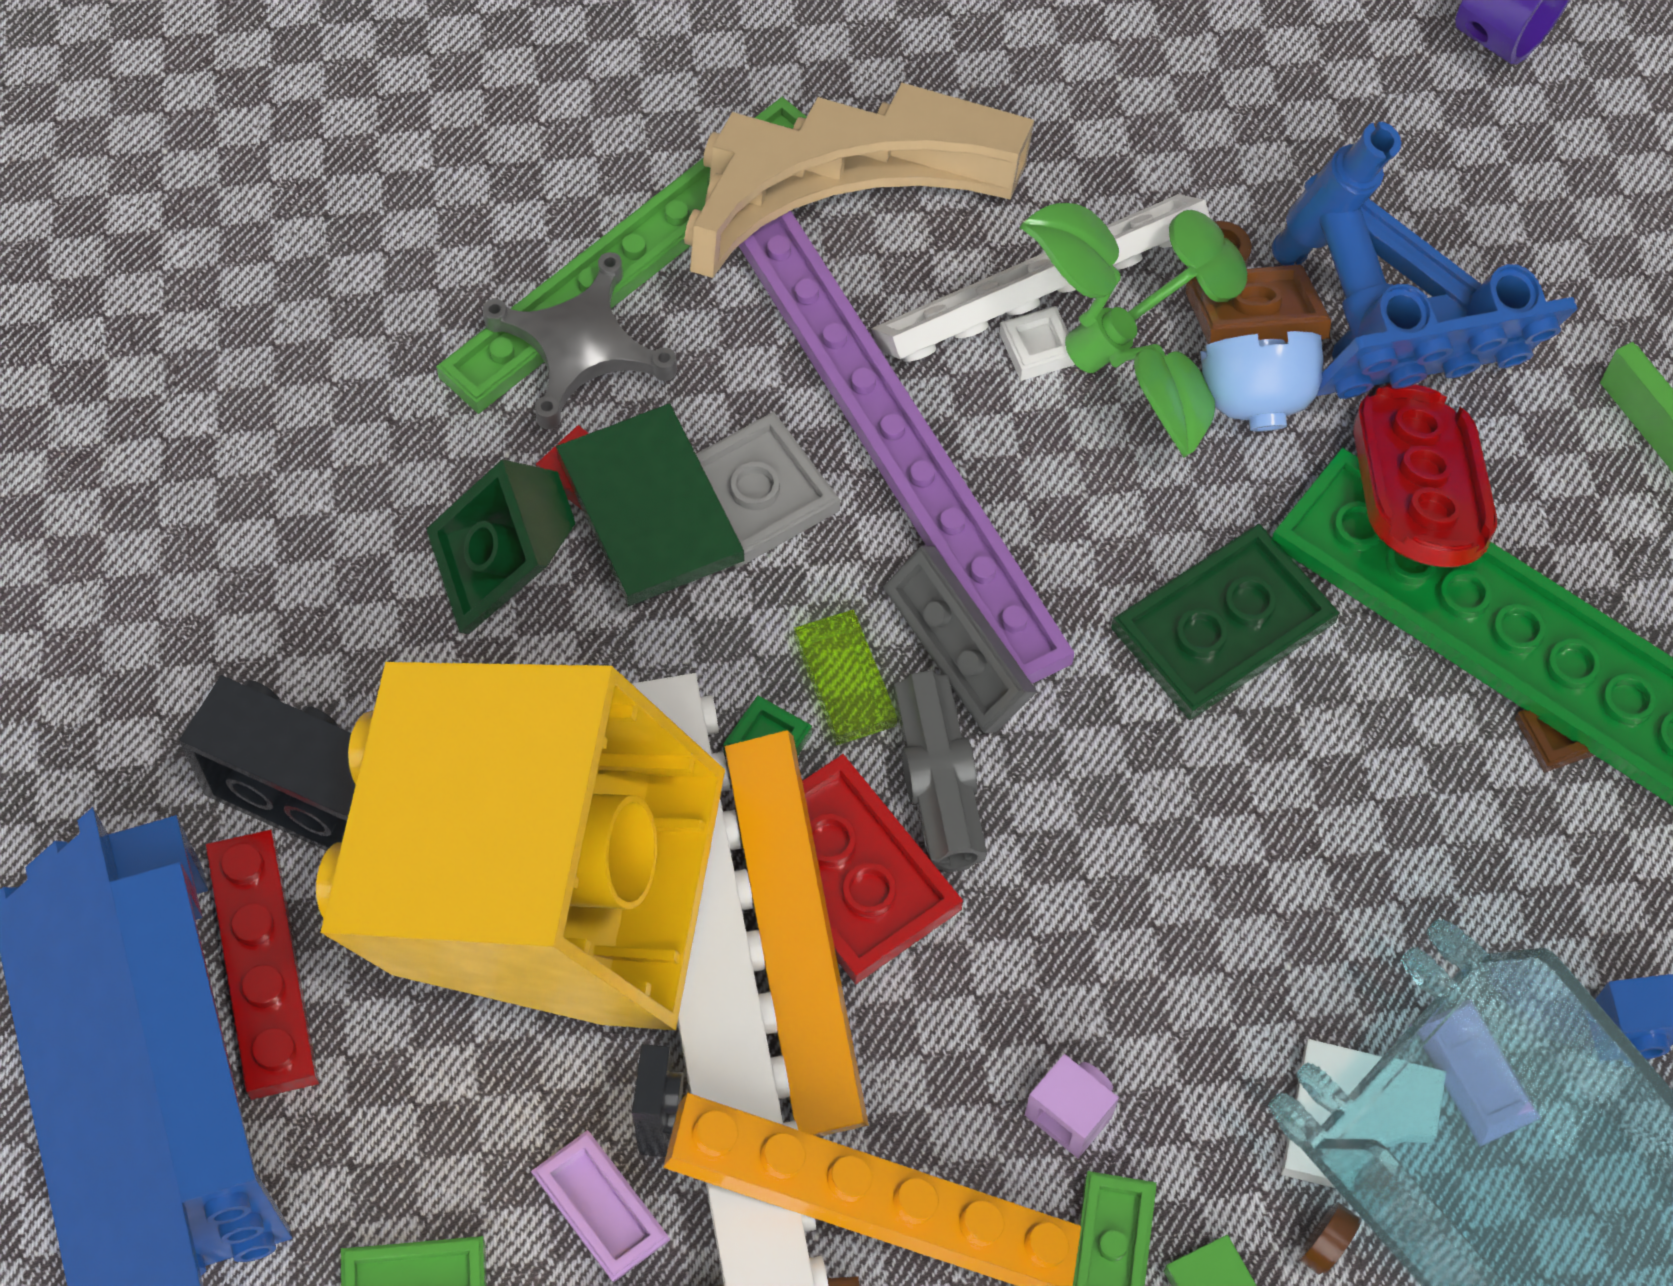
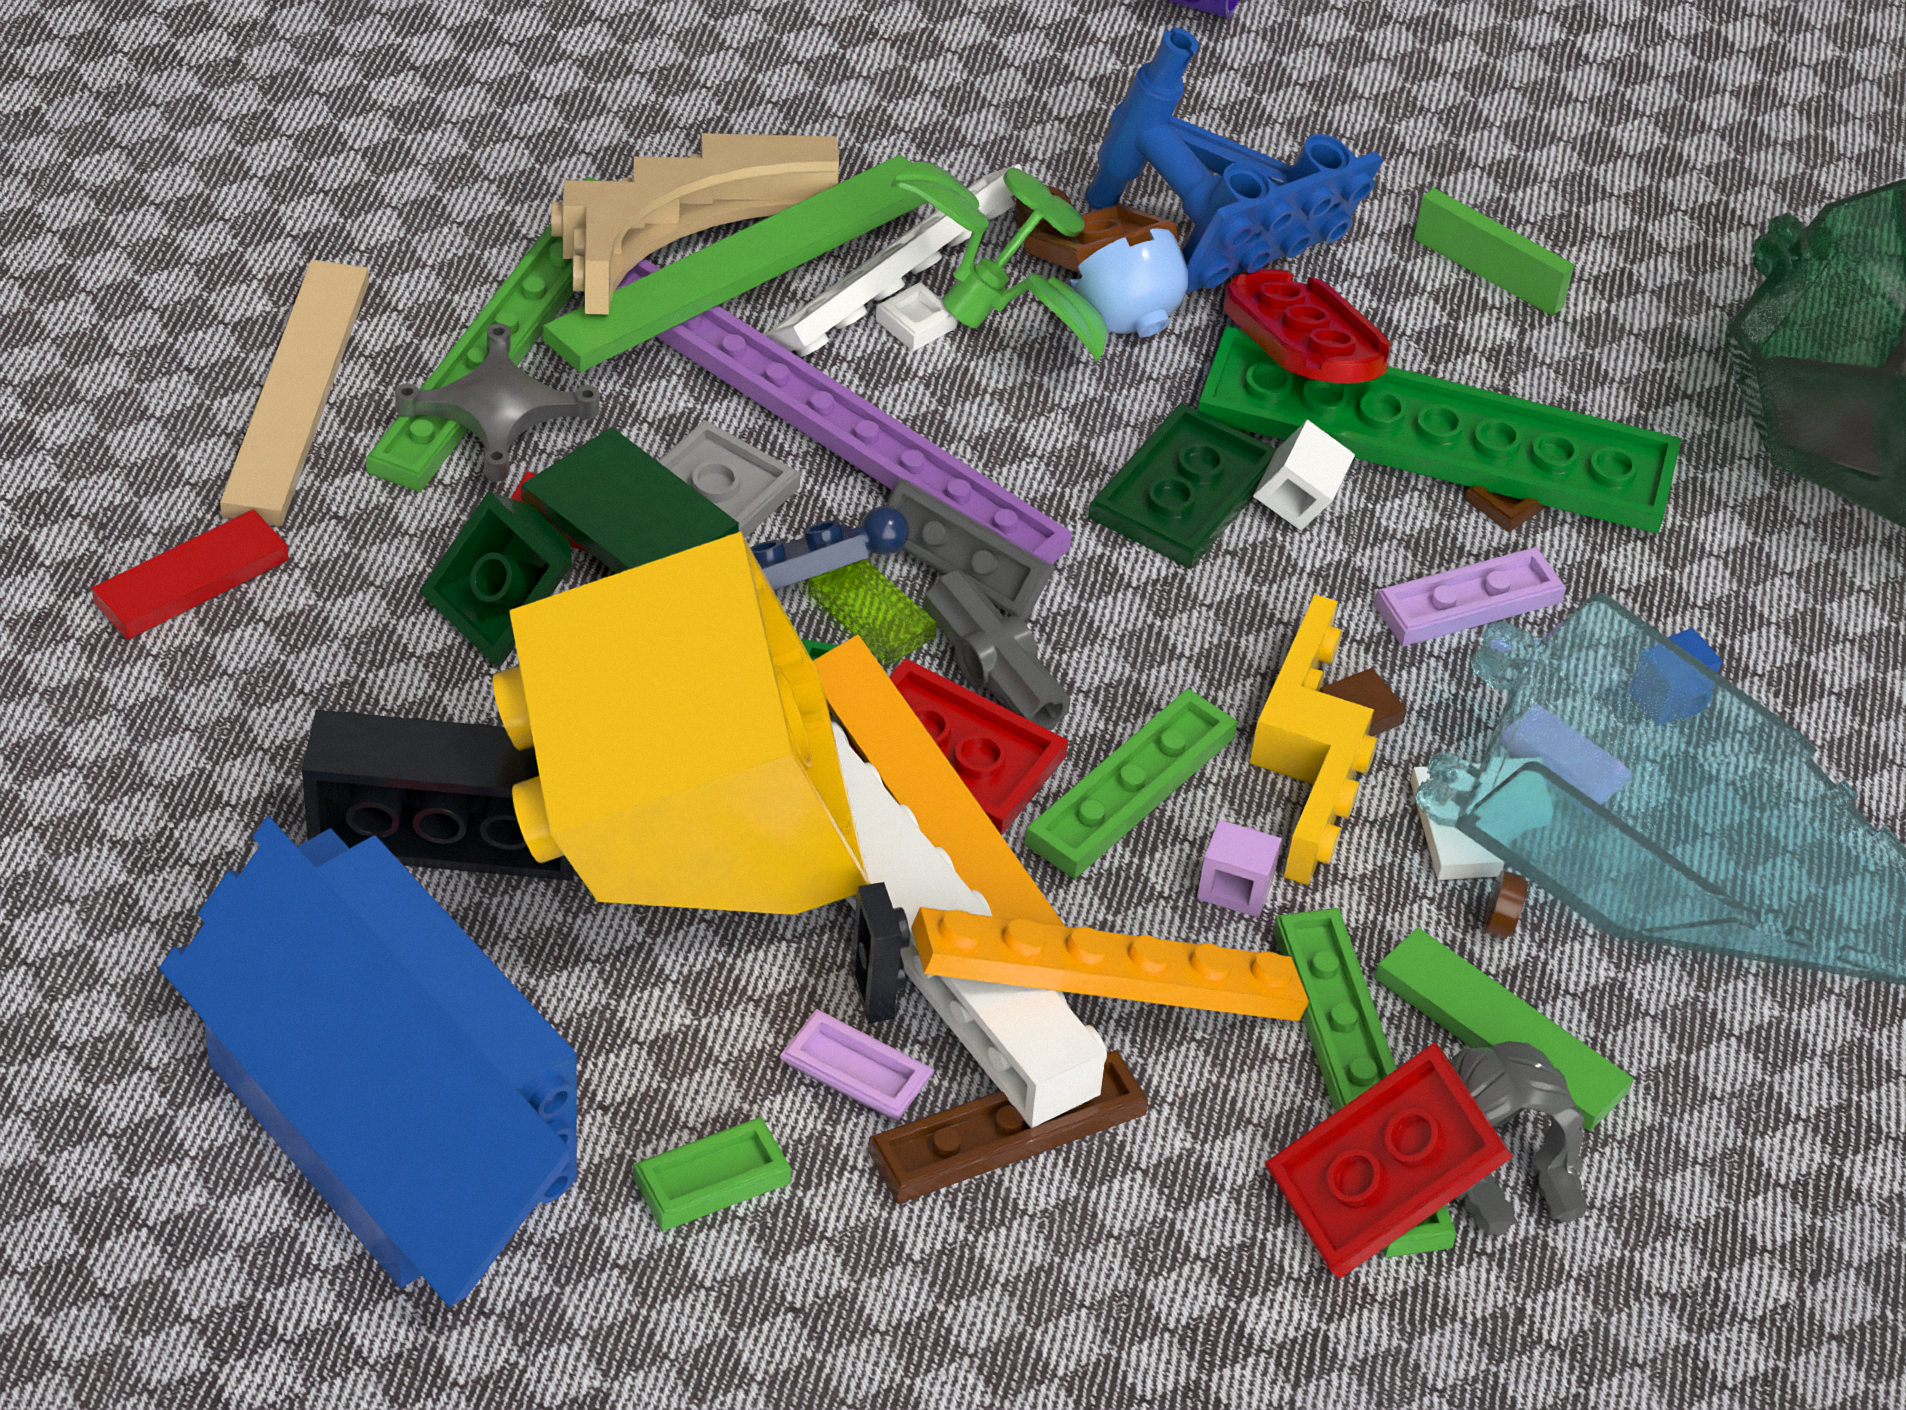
camera: 25 degrees left, 15 degrees down
none -> red tile [91,509,289,640]
none -> tan tile [220,260,369,526]
none -> bright green tile [543,155,928,373]
none -> dark blue plate [750,506,909,590]
none -> bright green plate [1024,688,1238,880]
none -> yellow bracket [1250,594,1378,885]
none -> white brick [1253,420,1355,531]
none -> reddish brown tile [1319,668,1407,736]
none -> lavender tile [1374,547,1566,647]

